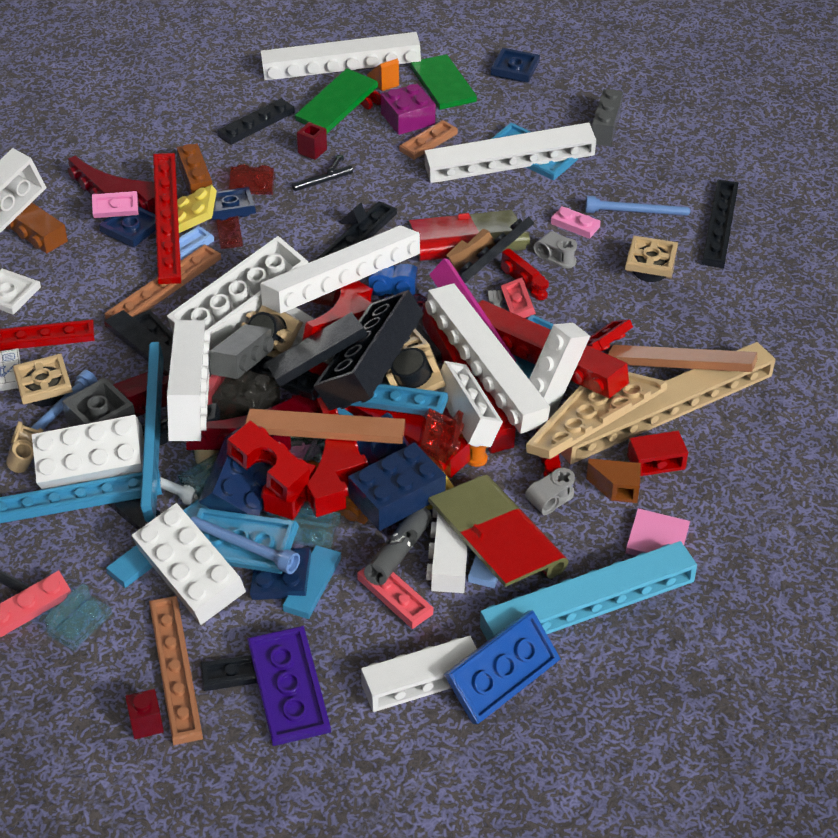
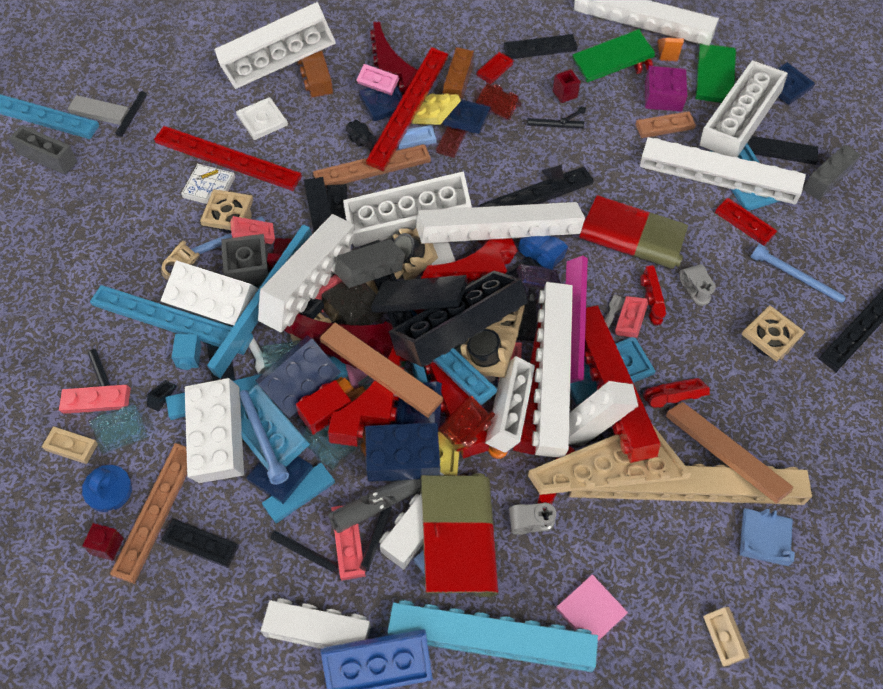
camera: 30 degrees right, 15 degrees up
red arch [227,420,310,503] -> none
dark purple tile [247,626,331,746] -> none
medium nougat slope [446,228,496,272] -> none
black plate [460,216,534,283] -> none
bright pink plate [551,206,601,239] -> none
dark orange slope [586,458,641,503] -> none
red brick [627,430,689,476] -> none
none -> tan plate [42,426,98,464]
none -> blue tile [82,465,132,513]
none -> black piece [147,380,177,412]
none -> dark azure brick [172,334,202,370]
none -> coral plate [230,216,275,244]
none -> black bar [270,531,338,573]
none -> black piece [345,119,375,153]
none -> black bar [360,507,392,571]
none -> red tile [477,52,514,84]
none -> white brick [700,60,787,157]
none -> black tile [702,128,818,165]
none -> tan plate [703,607,750,666]
none -> red tile [715,197,777,246]
none -> medium blue piece [740,508,795,566]

